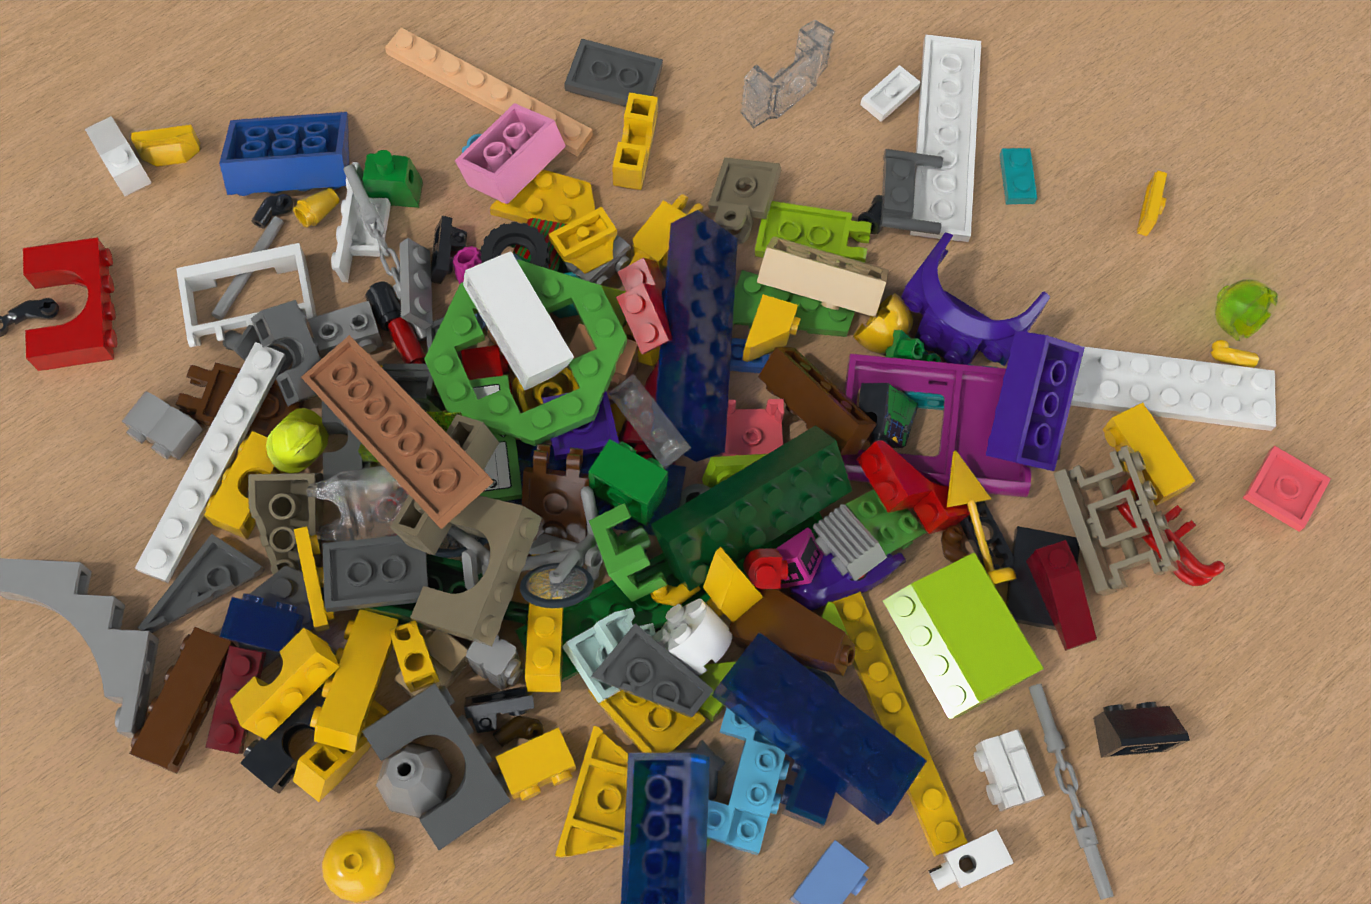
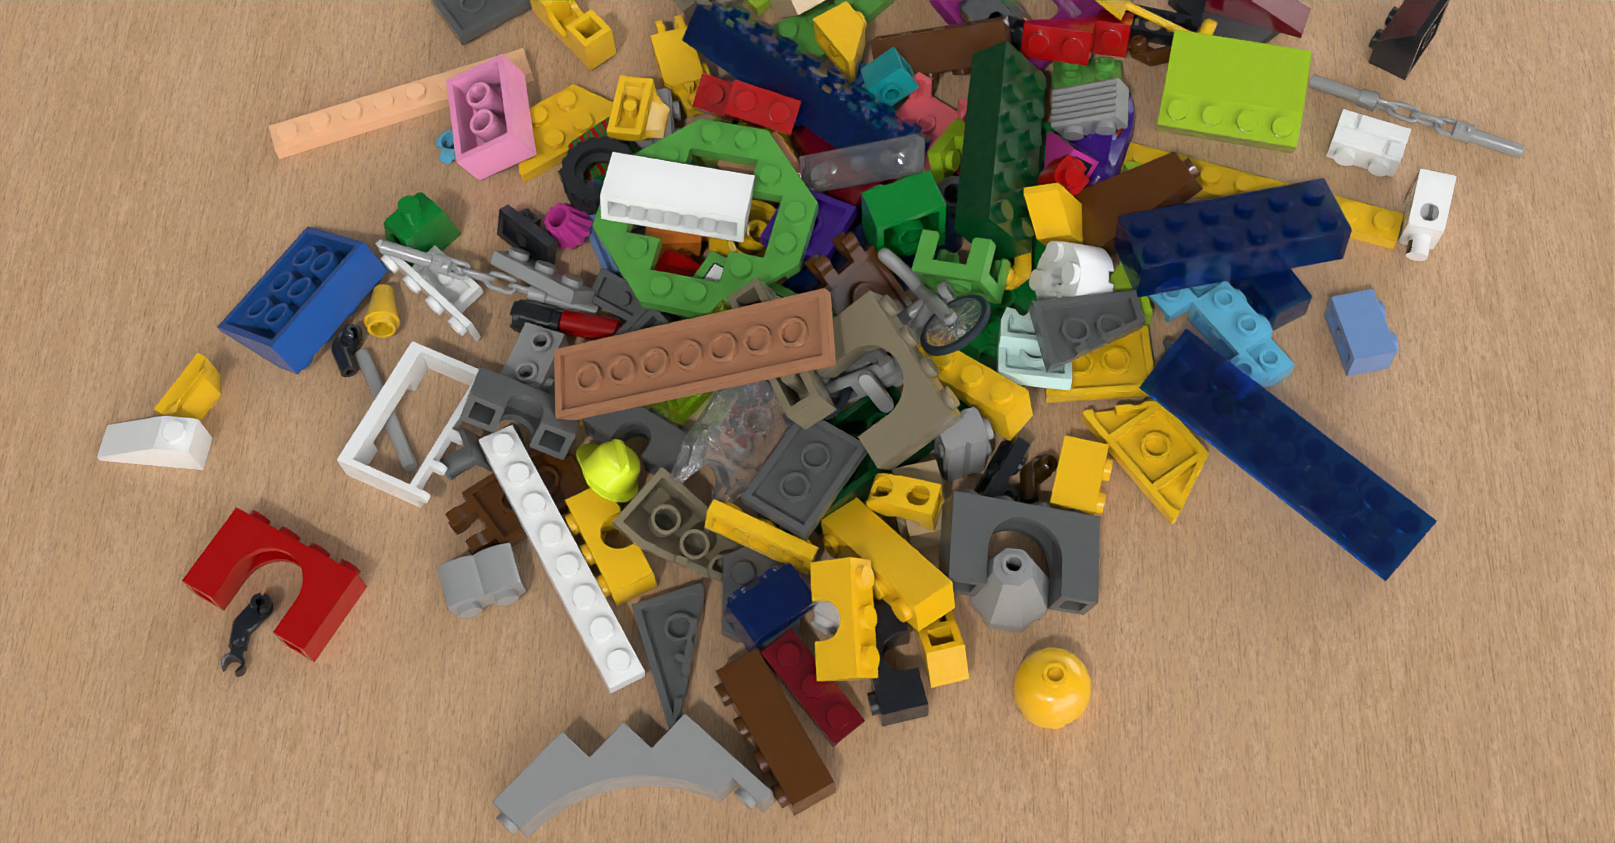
camera: 40 degrees left, 5 degrees down
none -> teal brick [860,46,919,108]

